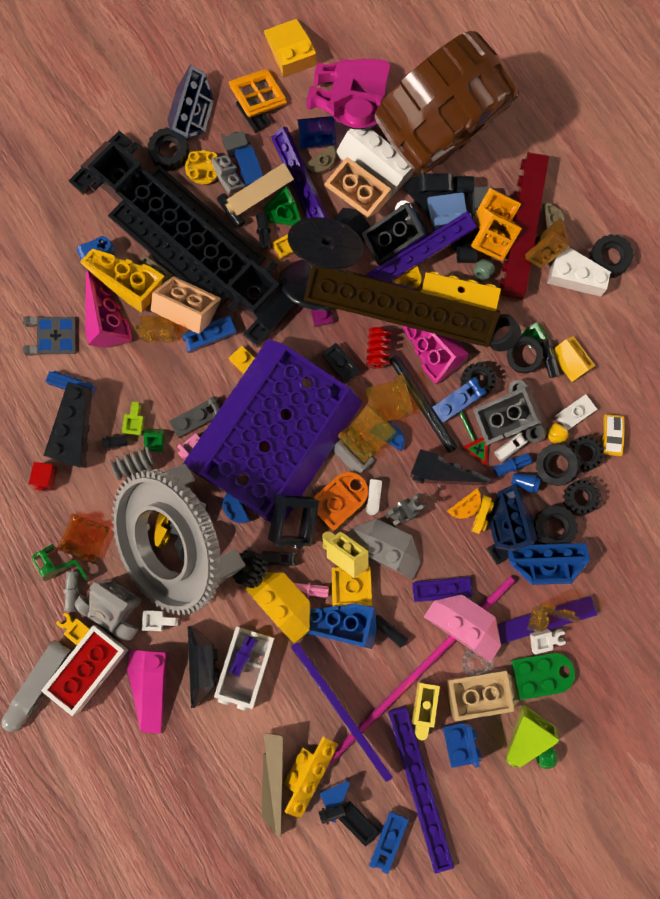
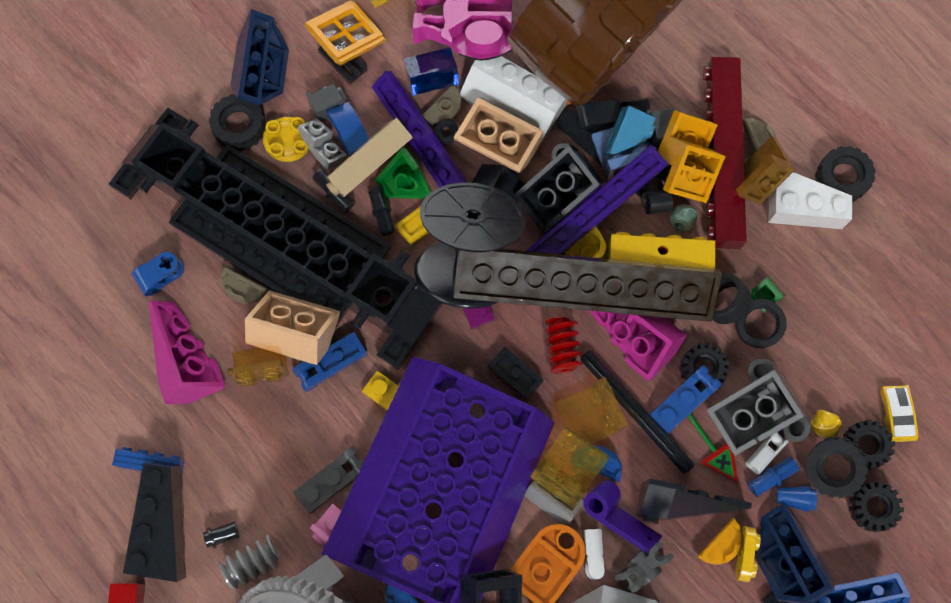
camera: 10 degrees left, 5 degrees down
dark grey flag [23,316,76,356] -> none
yellow wedge [80,249,164,313] -> none
lime plate [121,402,145,436] -> none
green slope [144,429,165,452] -> none
black tyre [533,505,578,545] -> none
black axle [539,340,559,378] -> none
yellow panel [553,336,596,382] -> none
white plate [554,394,597,430] -> none
none -> black plate [434,119,458,144]
none -> dark purple door [583,480,662,554]
none -> dark azure slope [603,106,655,155]

